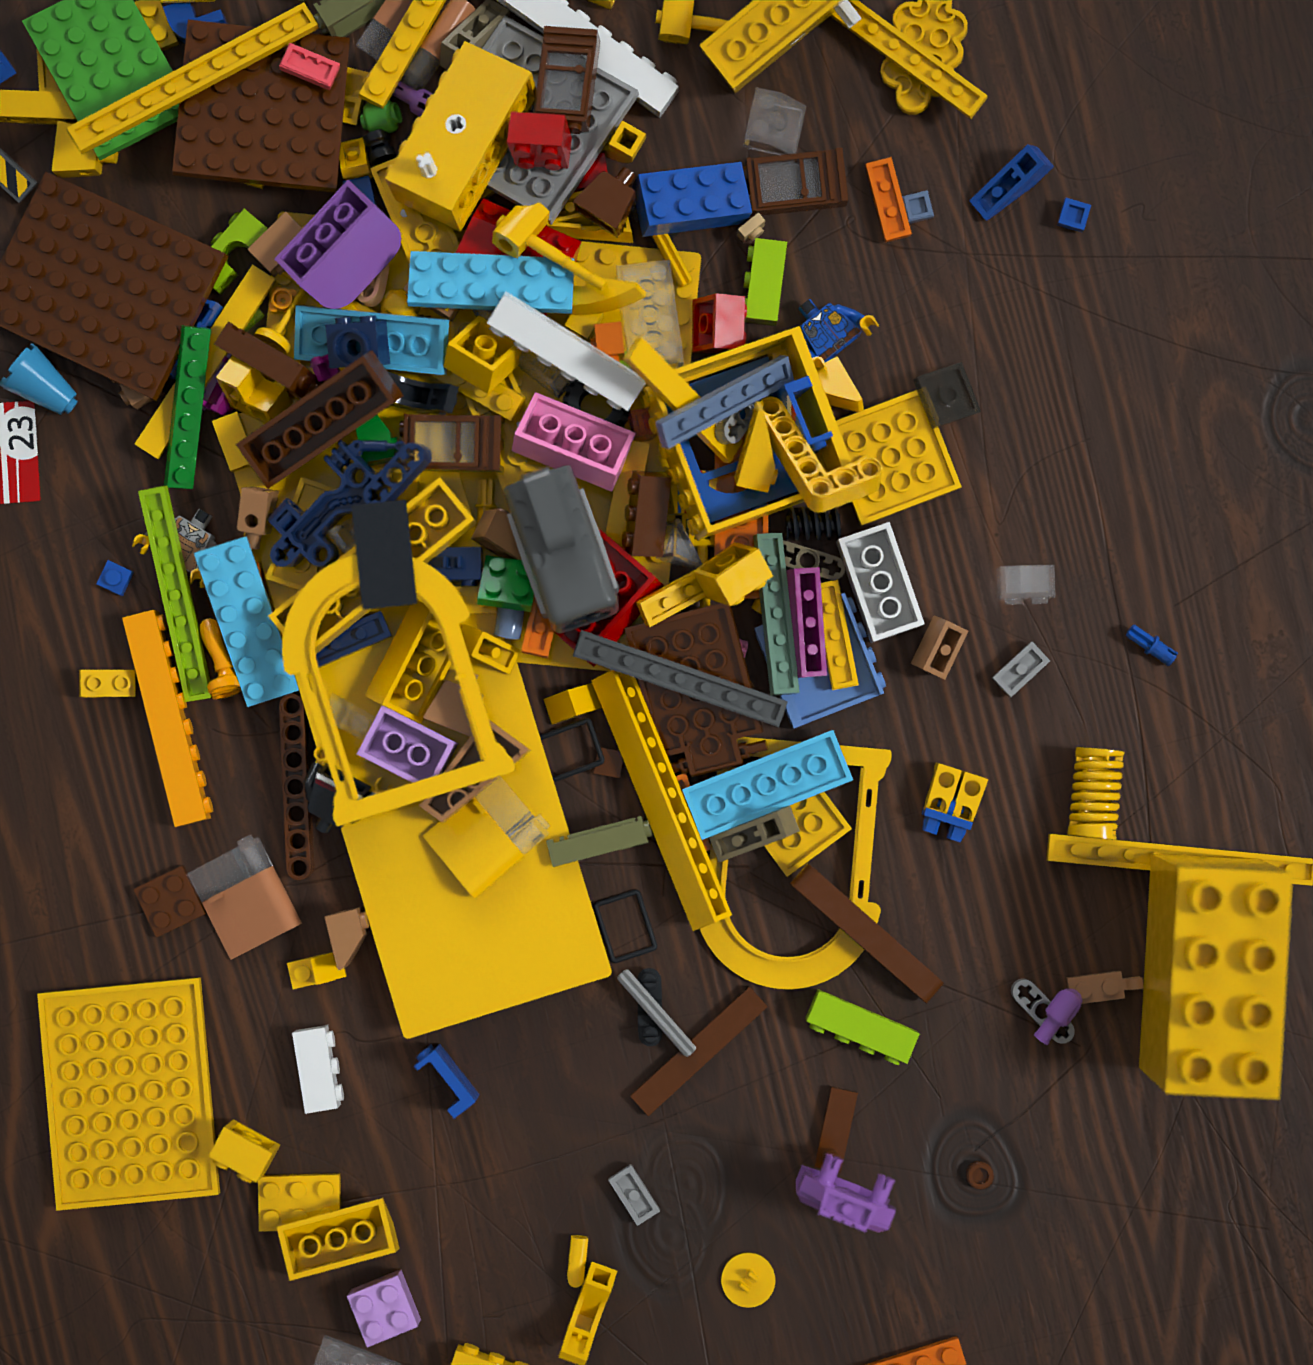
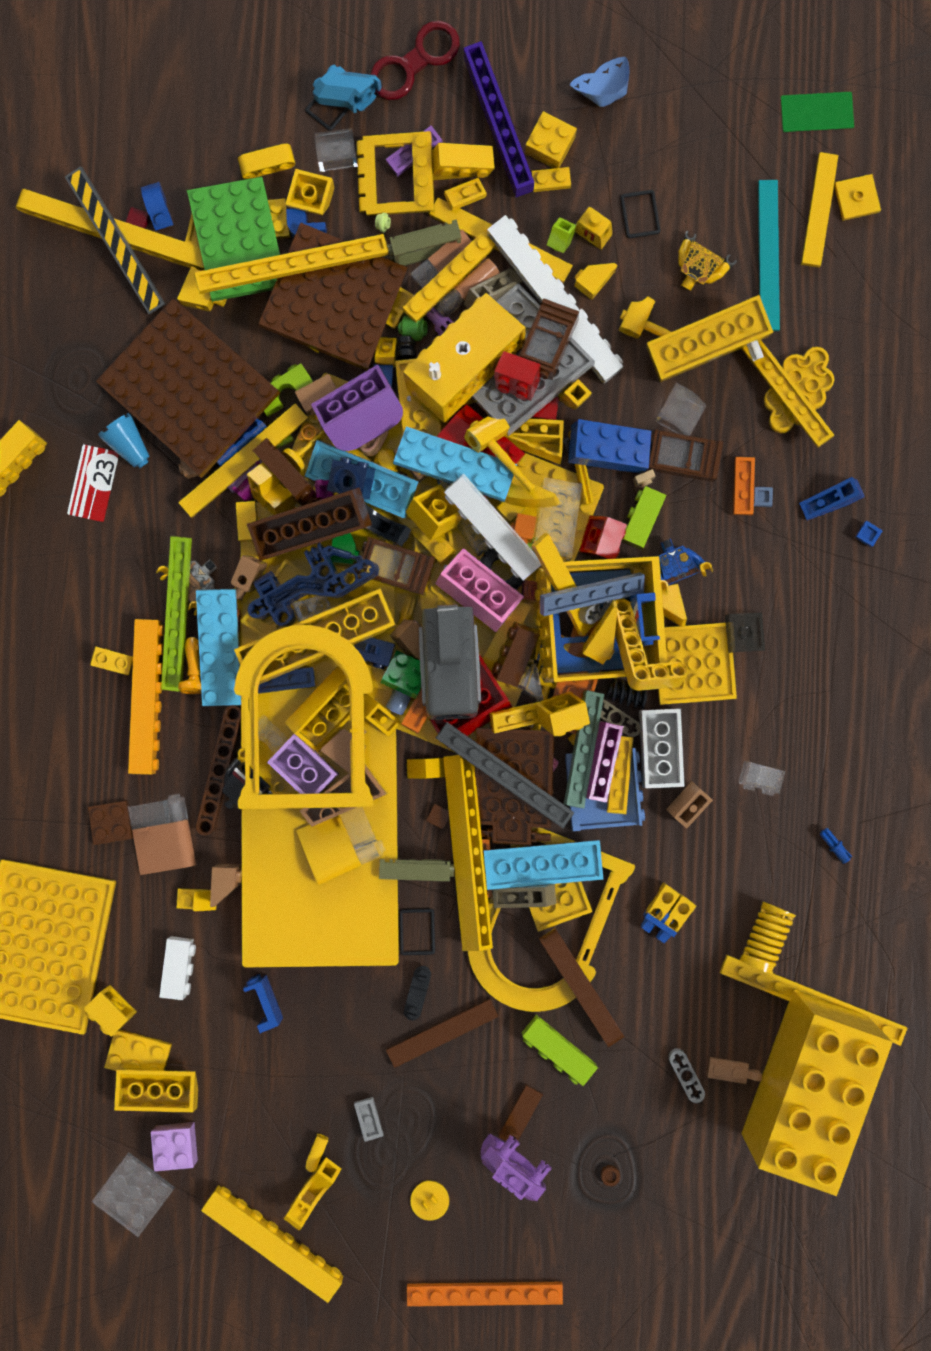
camera: 15 degrees right, 0 degrees up
blue plate [97,560,134,596] -> none
green plate [164,325,211,489] -> none
coral plate [279,43,340,90] -> none
black sticker [352,500,417,610] -> none
black piece [540,718,605,782] -> none
reddish brown torso [573,167,636,238] -> none
light grey axle [617,969,696,1057] -> none
light grey plate [992,641,1050,698] -> none
medium lavender arm [1034,988,1082,1045] -> none

